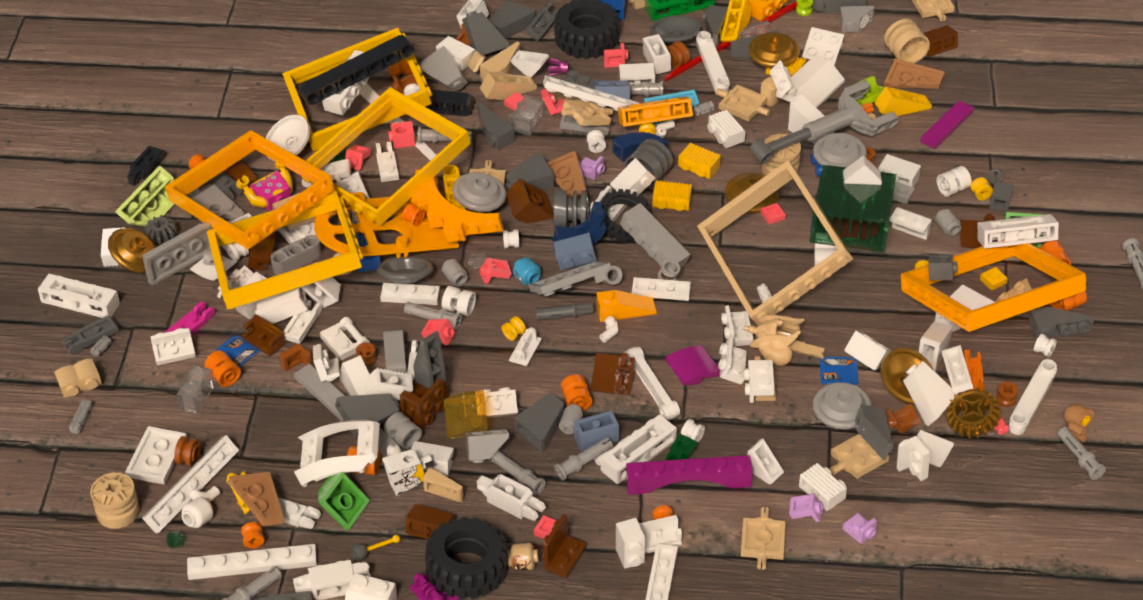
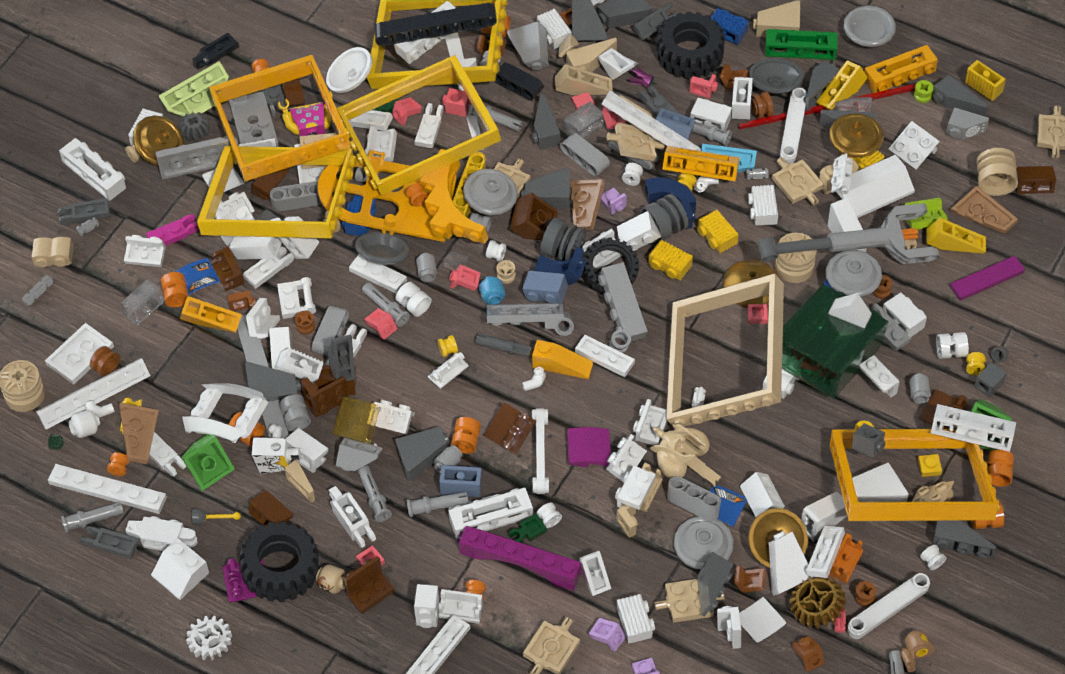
camera: 25 degrees right, 10 degrees up
none -> tan wheel [125,144,141,163]
none -> light orange slope [180,296,242,333]
none -> tan wheel [497,260,516,284]
none -> light grey beam [560,133,610,177]
none -> tan bracket [616,504,638,538]
none -> light grey beam [667,477,721,521]
none -> dark orange bracket [720,64,749,89]
none -> dark orange bracket [792,636,825,672]

